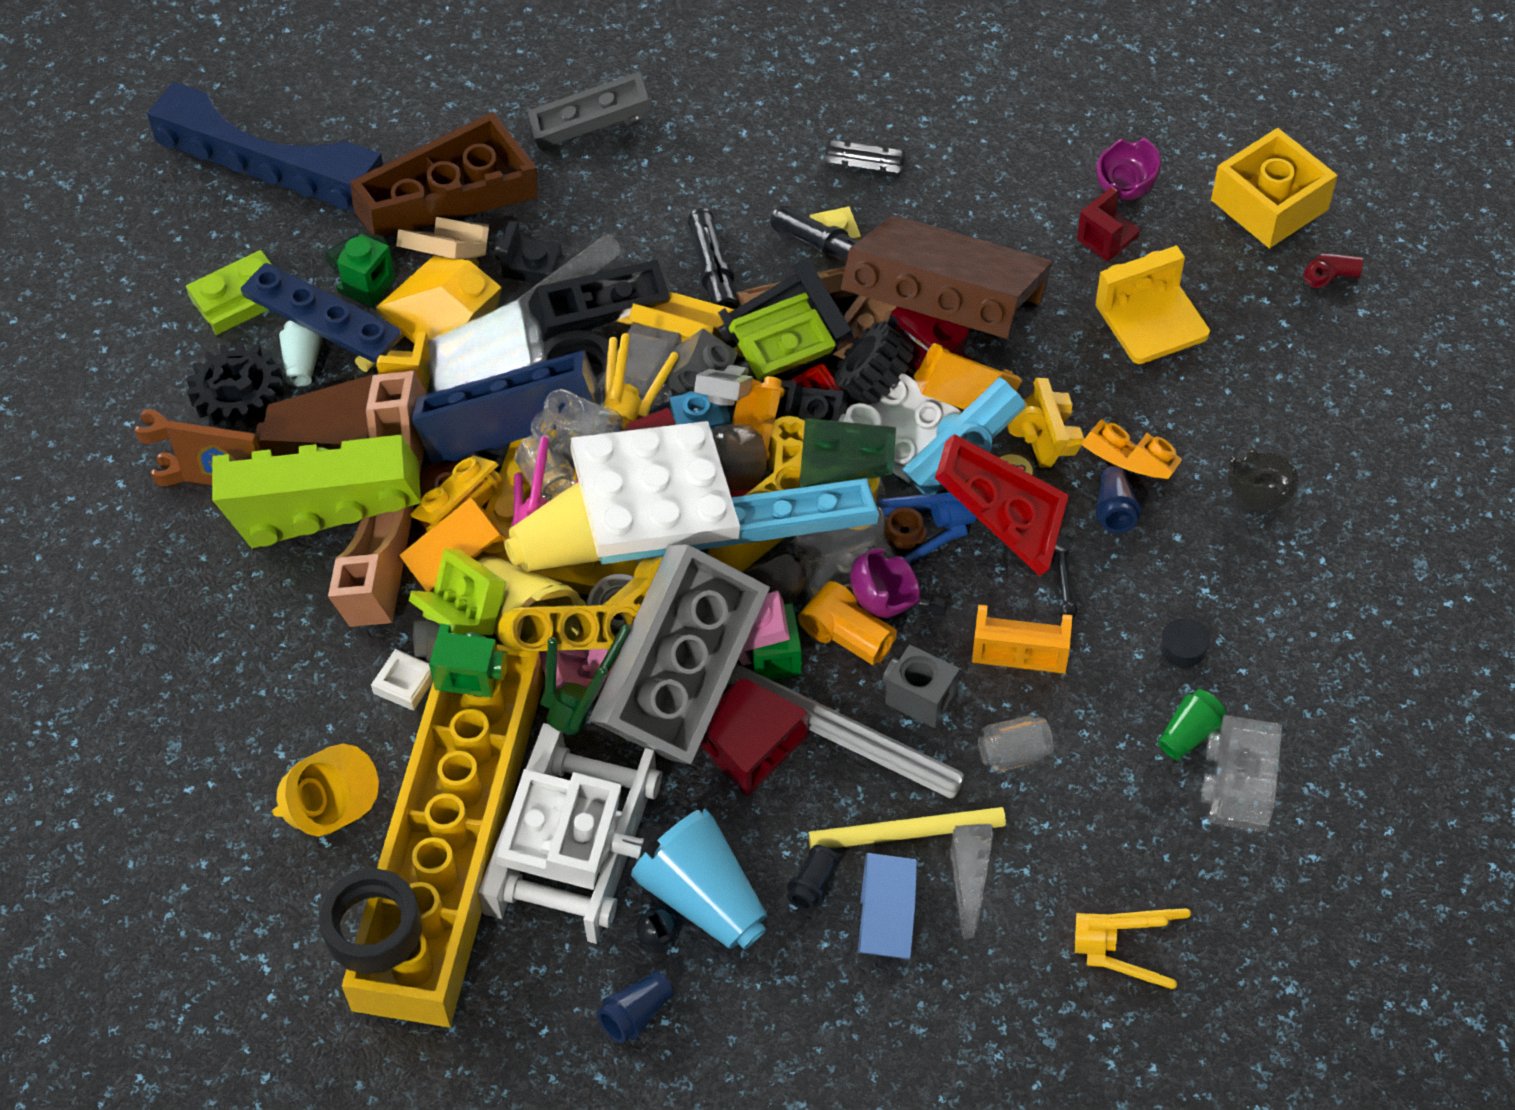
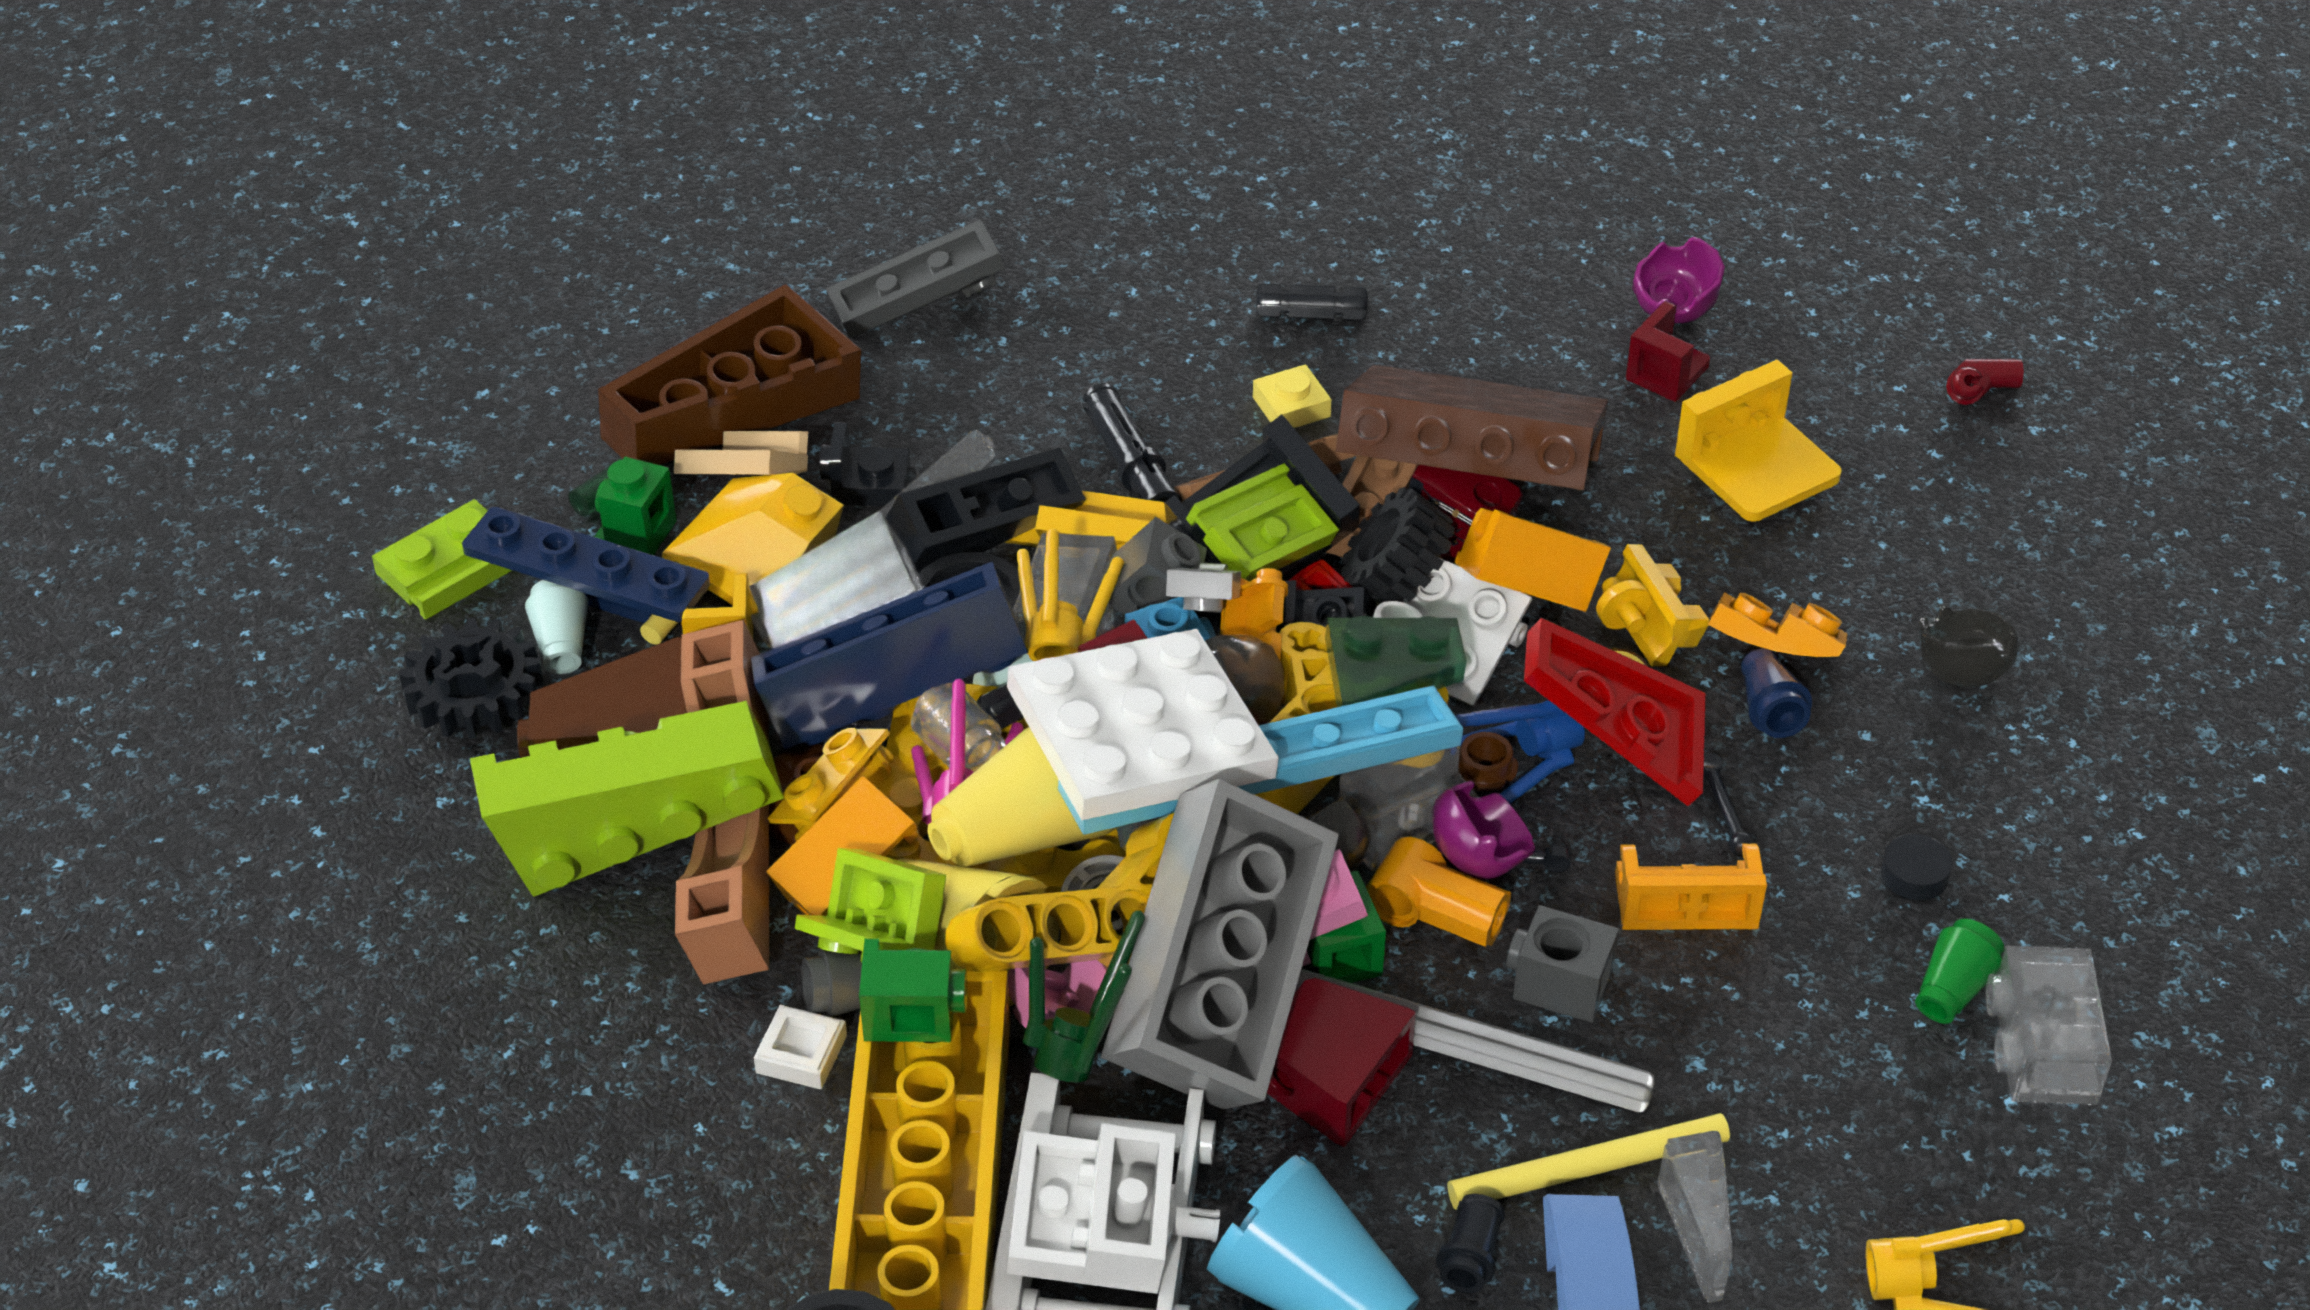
camera: 10 degrees left, 10 degrees down
dark orange flag [134,409,260,486] -> none
dark blue arch [147,82,383,212] -> none
yellow piece [272,744,379,837] -> none
clear piece [530,389,624,456] -> none
black pin [770,205,859,263] -> none
medium azure piece [902,377,1026,495] -> none
clear brick [978,715,1054,773] -> none
yellow brick [1211,128,1338,249] -> none

